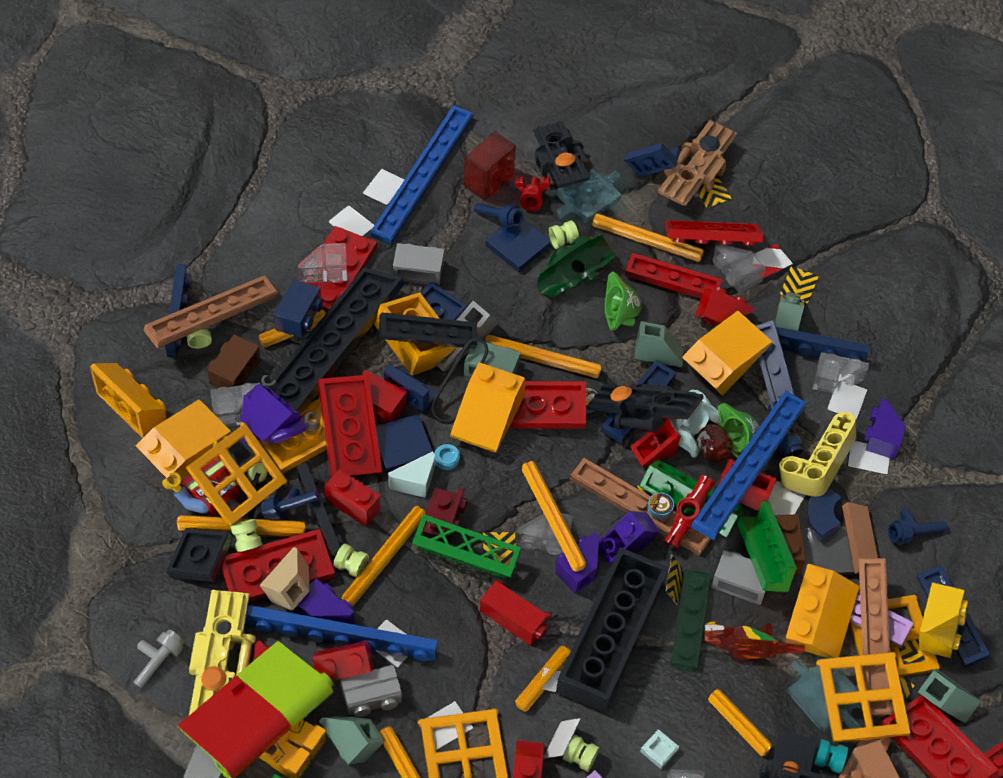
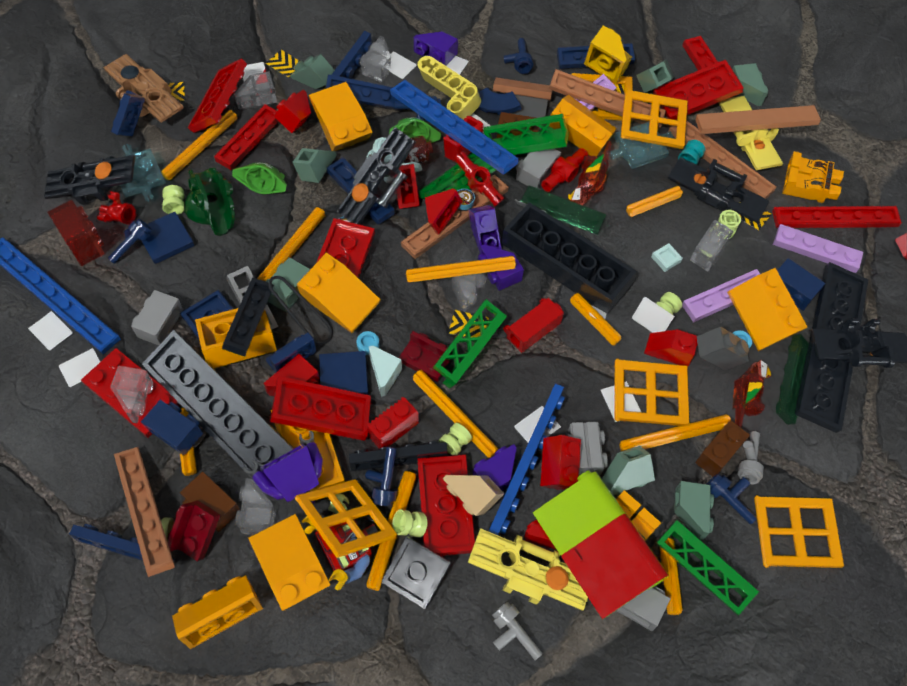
camera: 75 degrees left, 5 degrees up
none -> dark red bracket [167,500,220,562]
none -> red slope [425,189,463,235]
none -> red pin [541,148,588,192]

